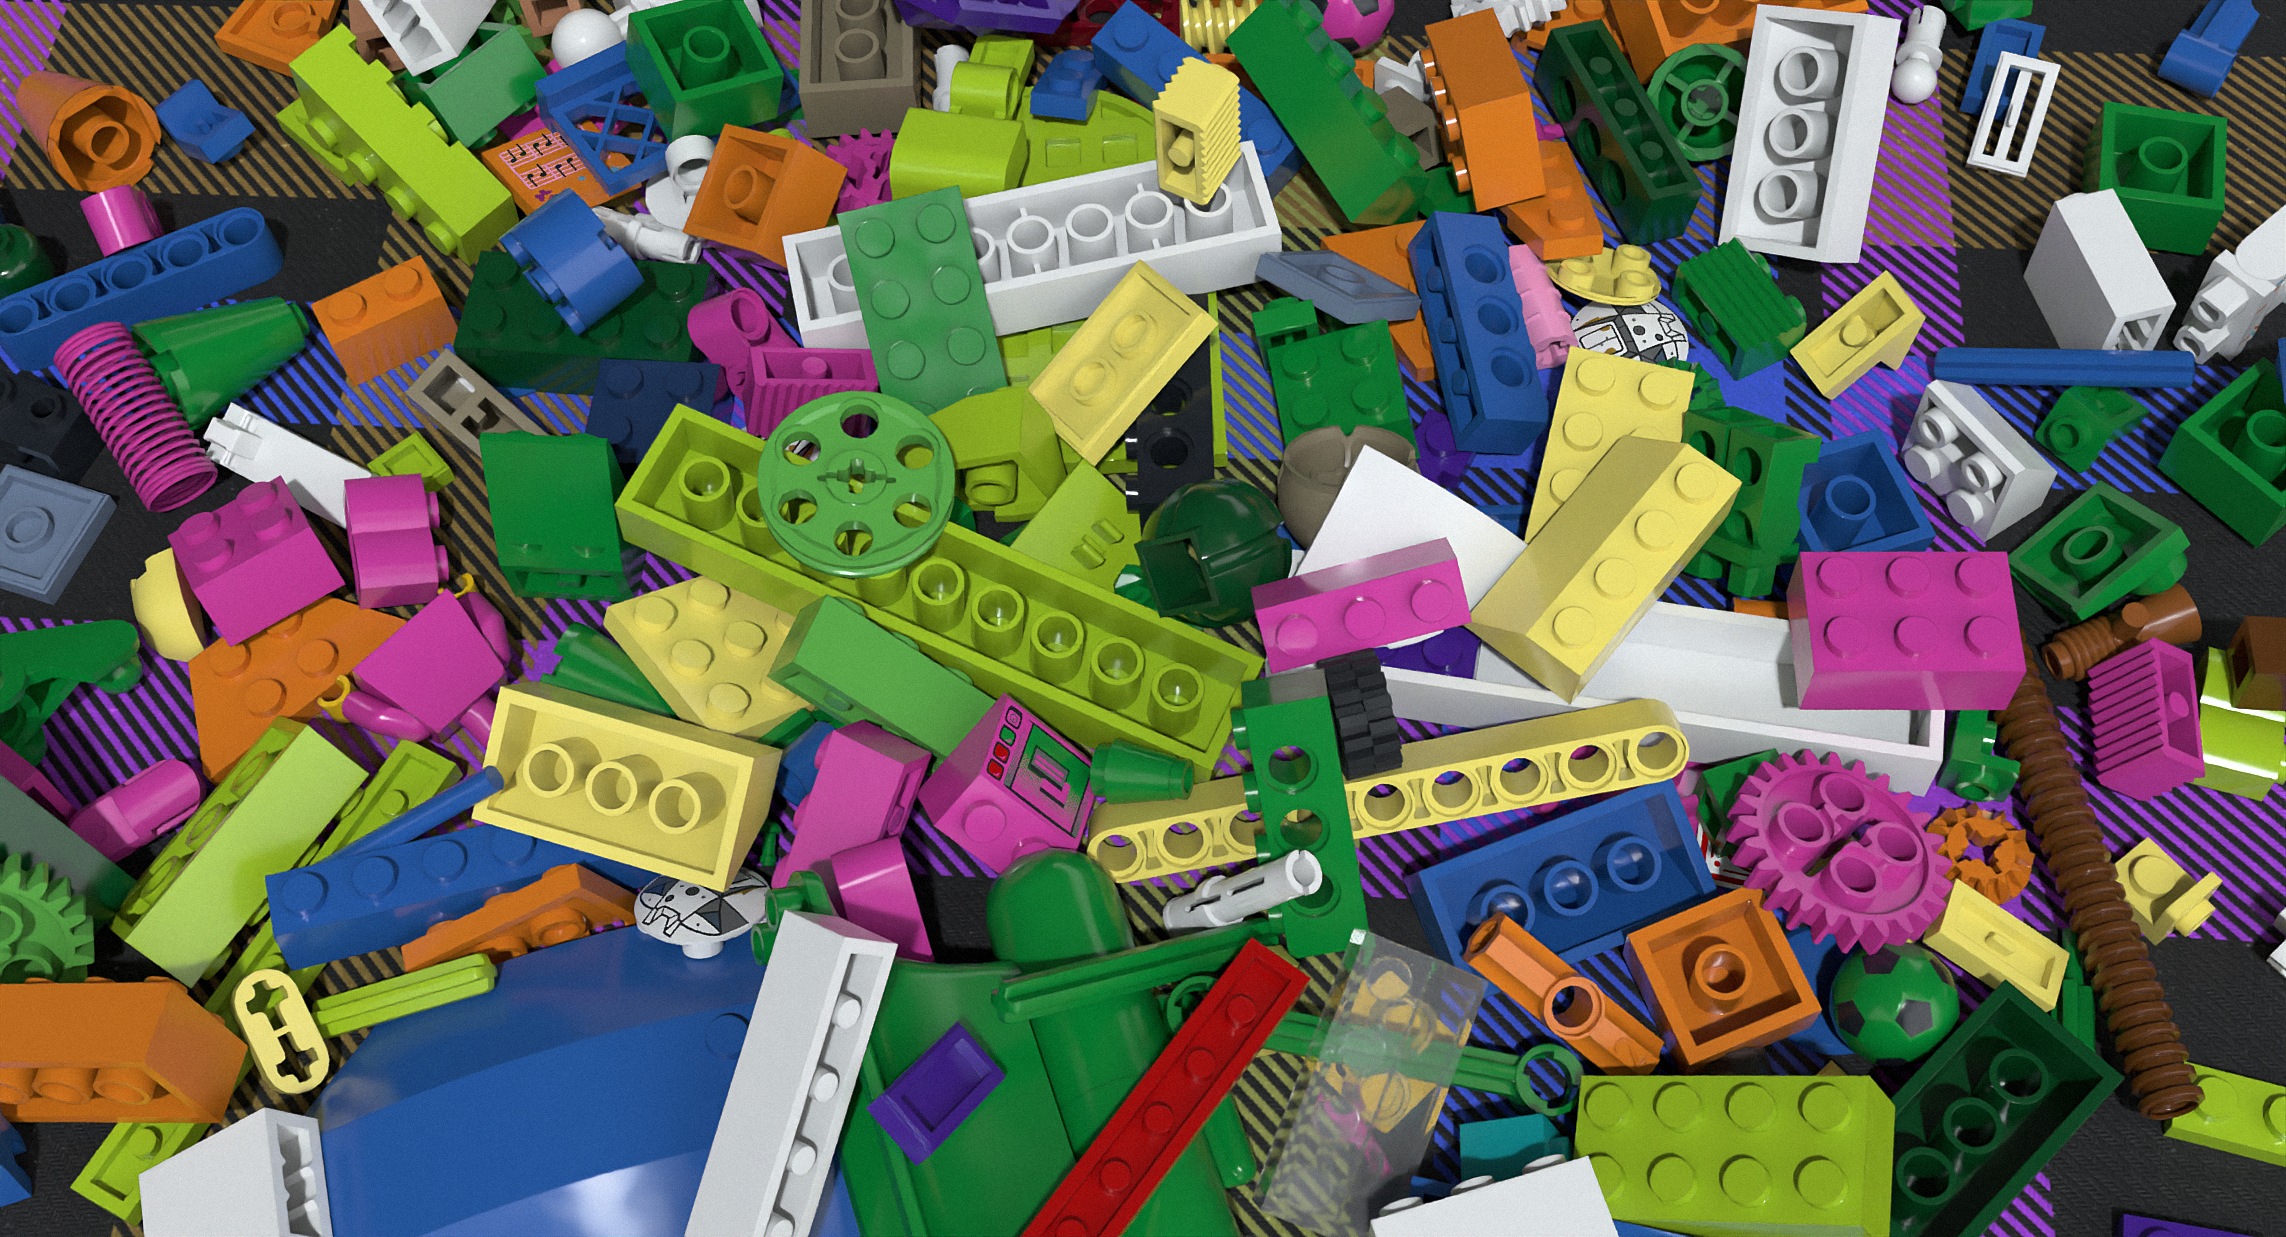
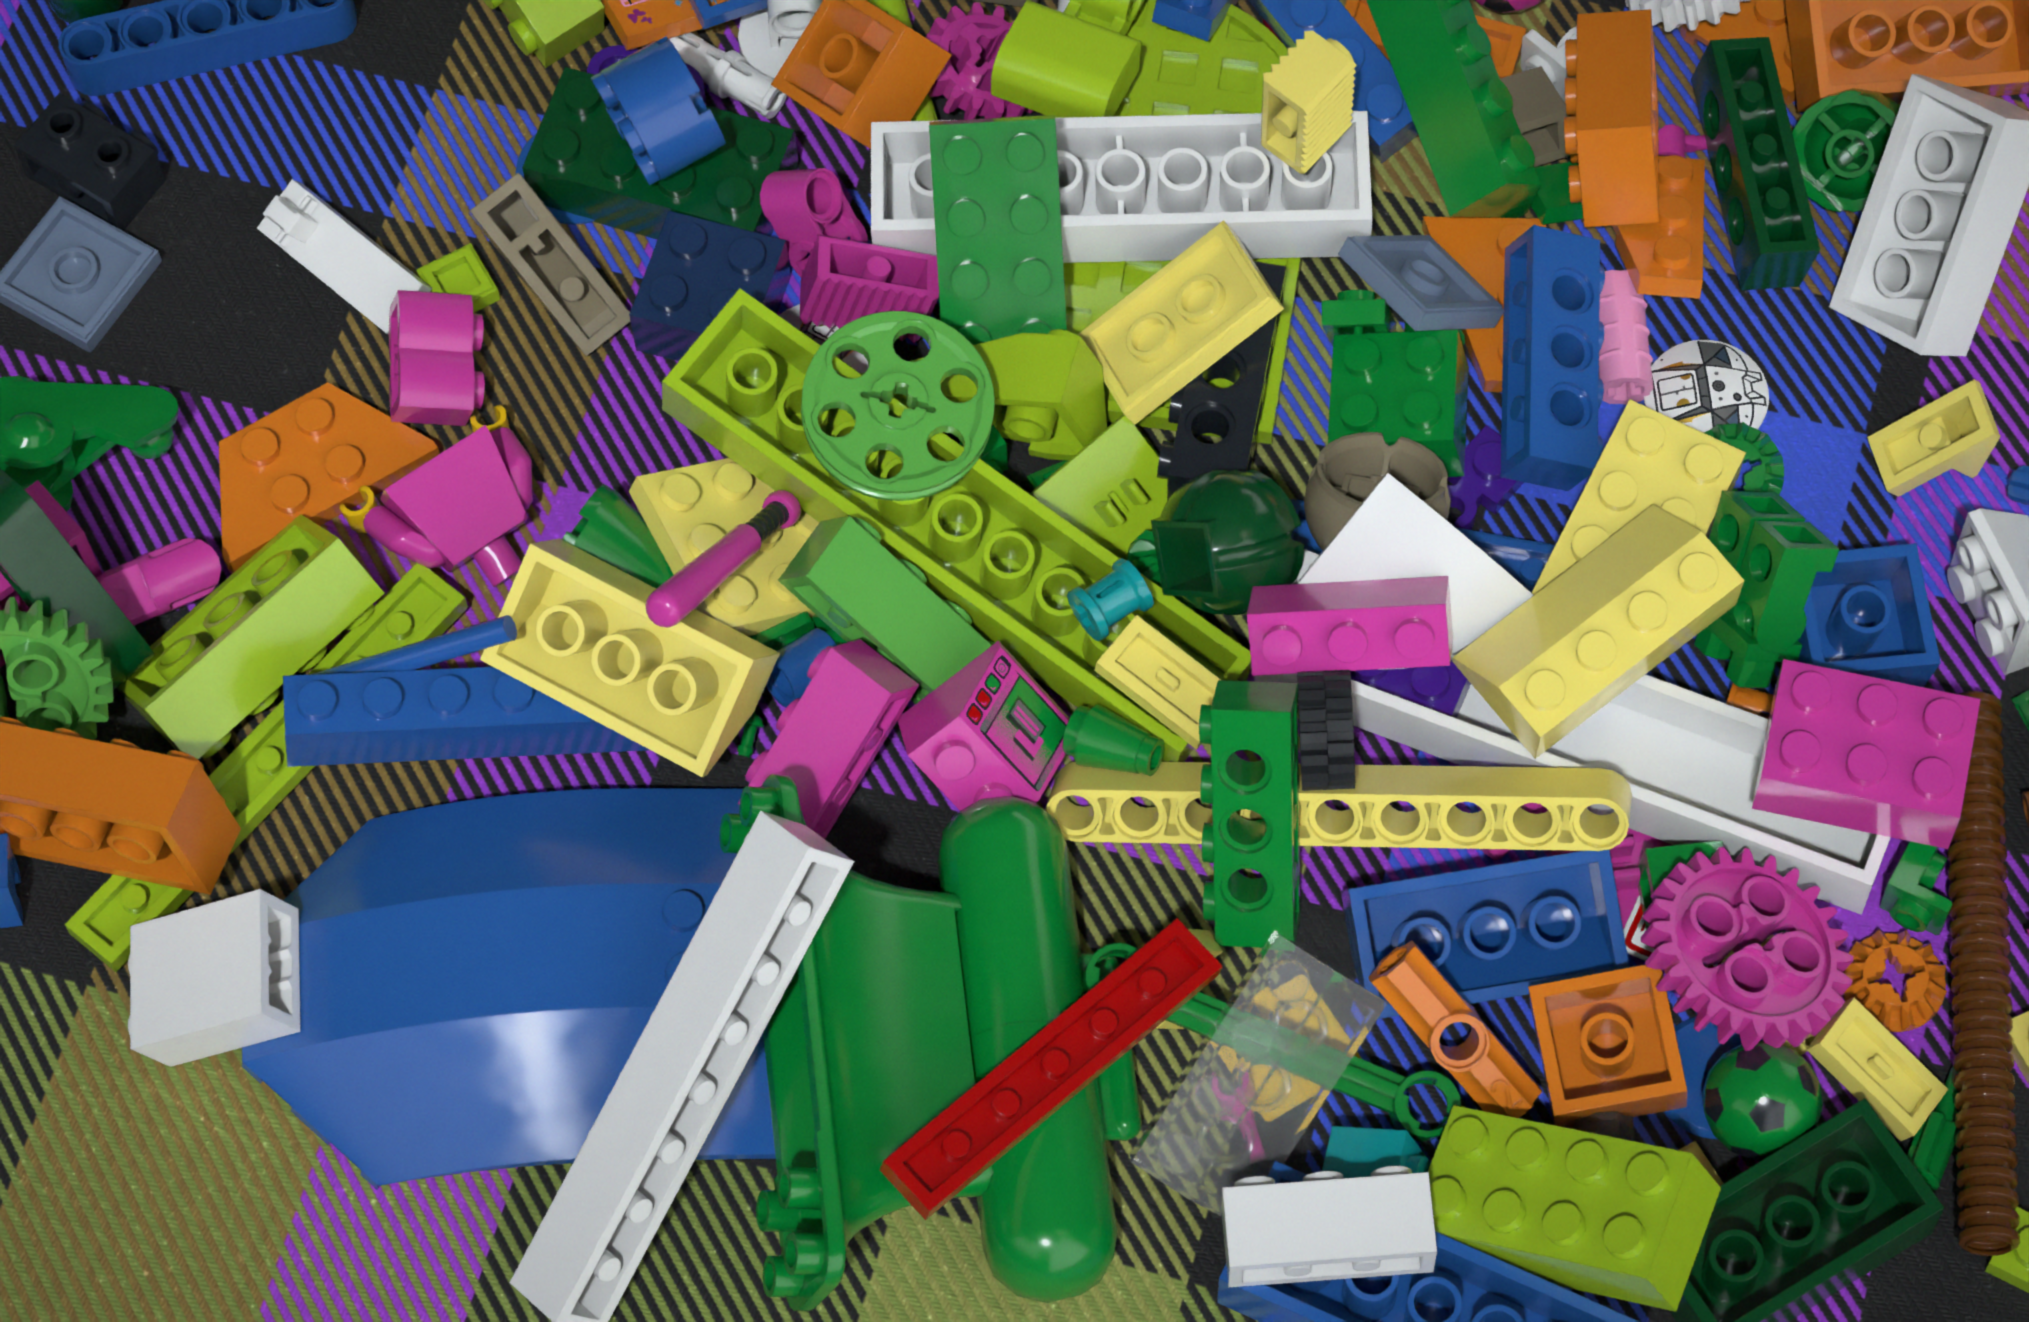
camera: 10 degrees right, 5 degrees up
dark pink piece [53,321,218,512] -> none
green cone [130,296,309,431] -> none
light yellow brick [130,547,208,662] -> none
dark pink brick [167,475,345,647] -> none
light yellow beam [230,969,330,1095] -> none
orange brick [310,255,458,387] -> none
lime axle [311,952,498,1039] -> none
orange wing [401,863,637,973] -> none
green slope [479,430,647,602] -> none
white dish [634,867,770,959] -> none
dark pink beam [830,835,935,963] -> none
dark purple tile [866,1021,1006,1166] -> none
green axle [991,918,1279,1024] -> none
white pin [1163,850,1322,938] -> none
light yellow dish [1544,244,1661,306] -> none
green brick [1671,237,1807,381] -> none
none -> dark pink piece [645,490,801,628]
none -> teal bush [1067,558,1154,641]
none -> light yellow plate [1094,615,1221,750]

